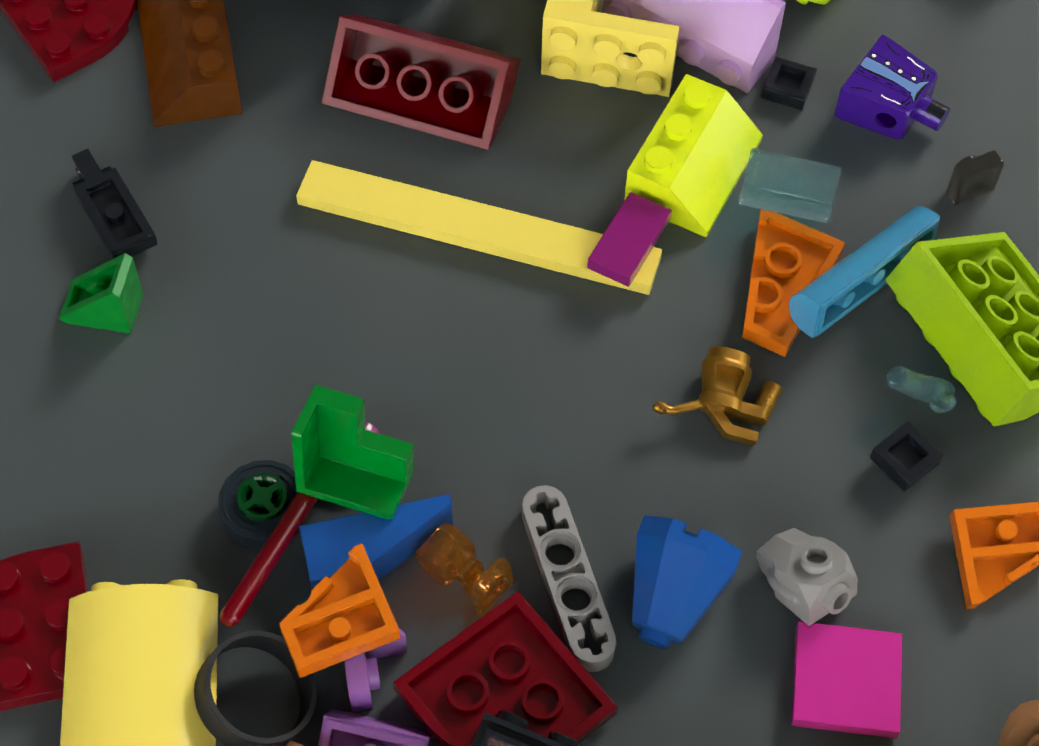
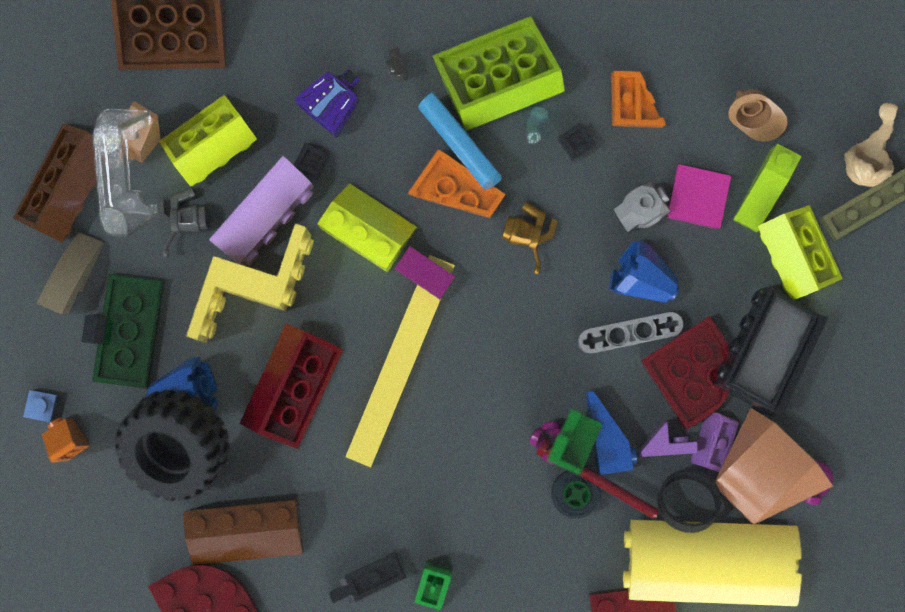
camera: 85 degrees left, 25 degrees up
orange wing [279,543,401,678] -> none
clear orange leg [414,522,514,617] -> none
clear light blue panel [738,148,842,223] -> none

